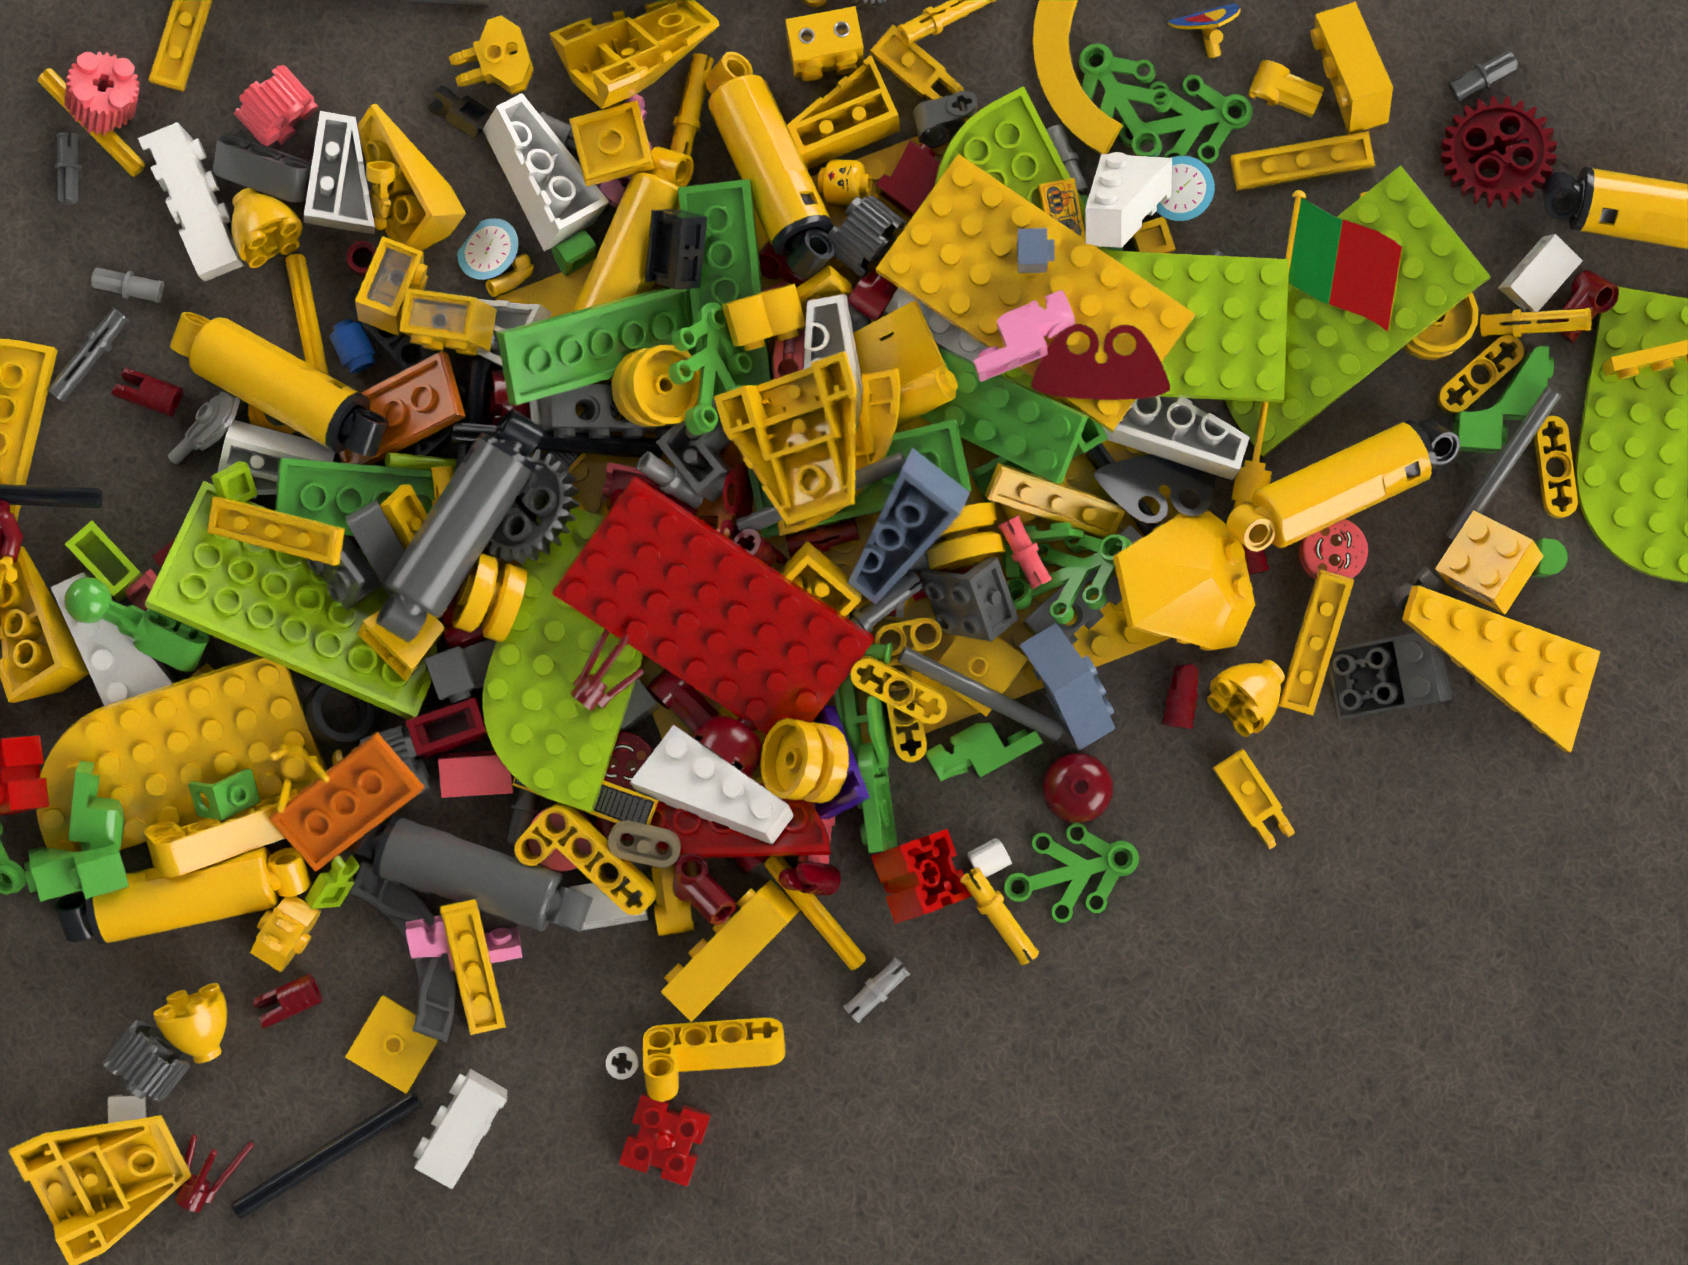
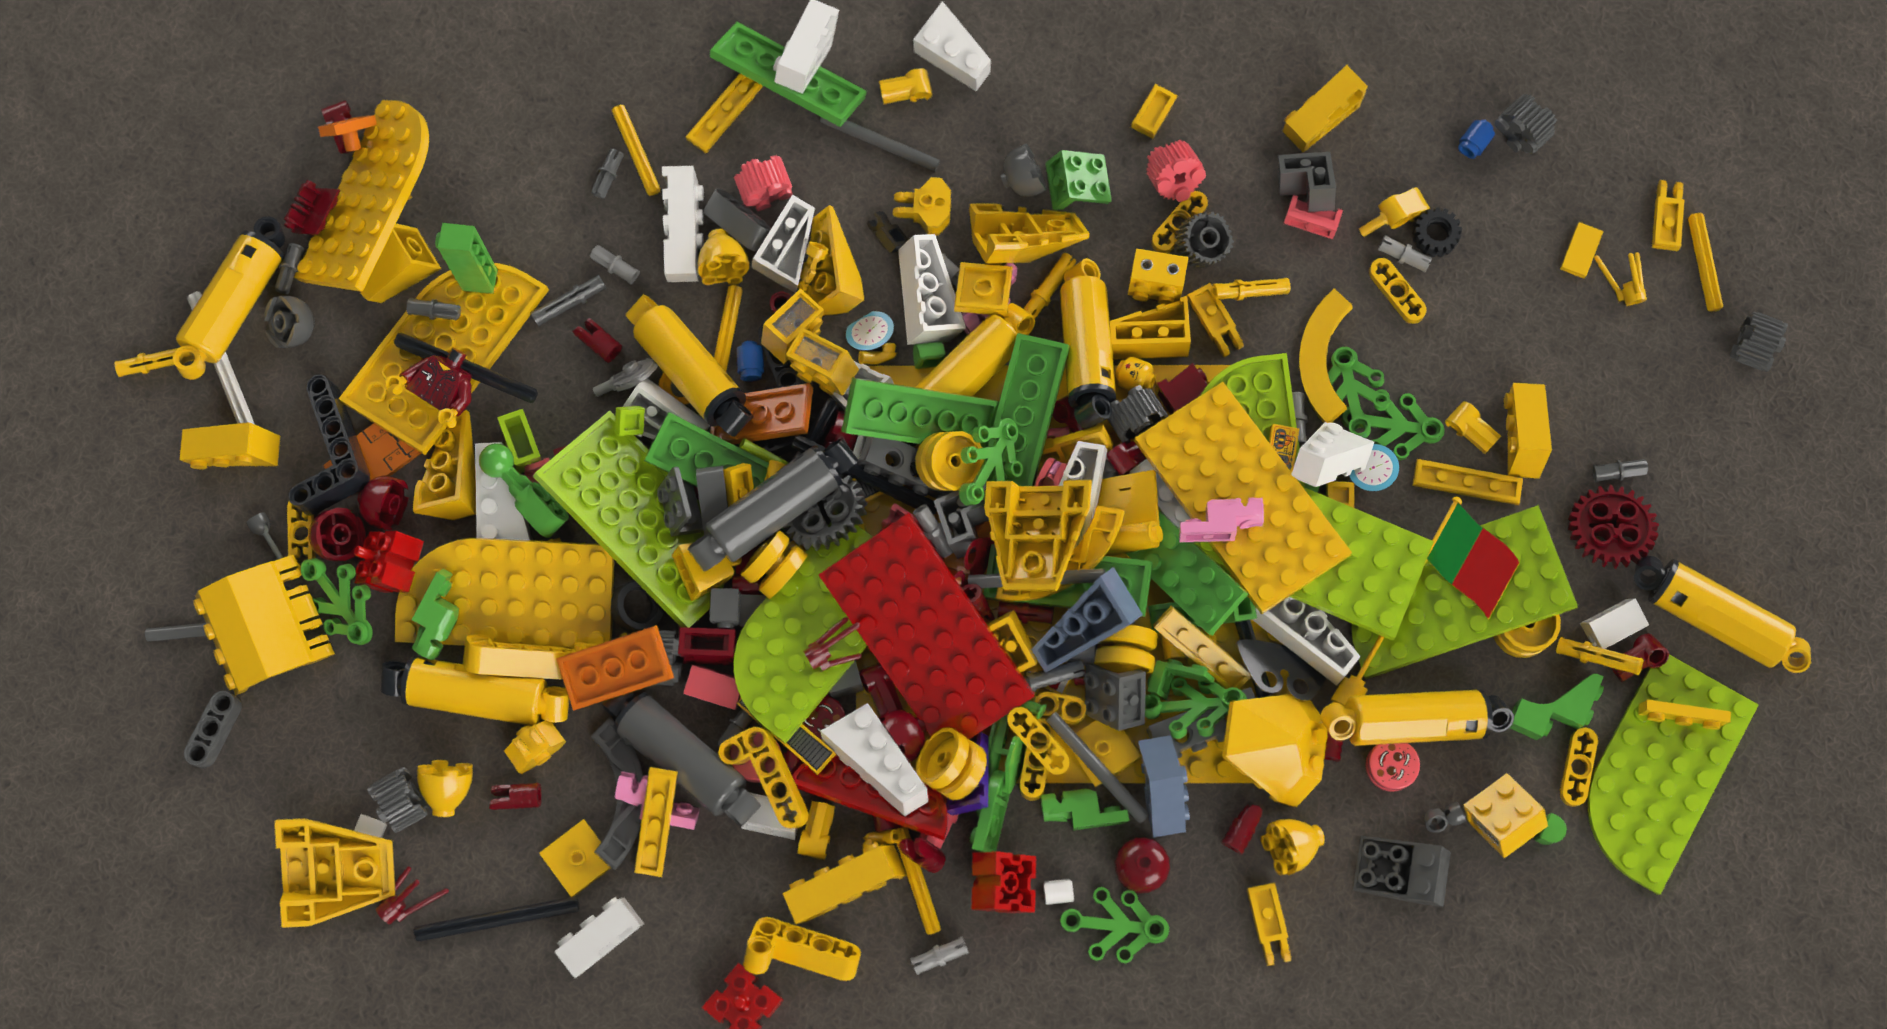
camera: 25 degrees right, 10 degrees down
bright green arch [24,844,129,902] -> none
coral brick [64,52,139,135] -> none
bright green bracket [188,769,260,820] -> none
yellow tile [207,497,345,565] -> none
yellow plant [270,745,329,813] -> none
lime plate [305,854,359,909] -> none
white bush [606,1047,638,1080] -> none
dark tan plate [608,820,681,868] -> none
black hinge [645,209,707,290] -> none
dark red piece [672,854,736,926] -> none
yellow brick [722,284,806,351] -> none
dark grey piece [913,91,978,148] -> none
yellow pin [961,867,1039,965] -> none
coral pin [998,515,1052,589] -> none
sand blue plate [1017,228,1055,273] -> none
dark red piece [1031,324,1170,400] -> none
shield [1168,3,1241,58] -> none
yellow tile [1278,569,1354,716] -> none
yellow wing [1402,586,1601,753] -> none
yellow beam [1437,335,1524,414] -> none
dark grey piece [1446,386,1561,541] -> none
none -> yellow arm [863,829,901,848]

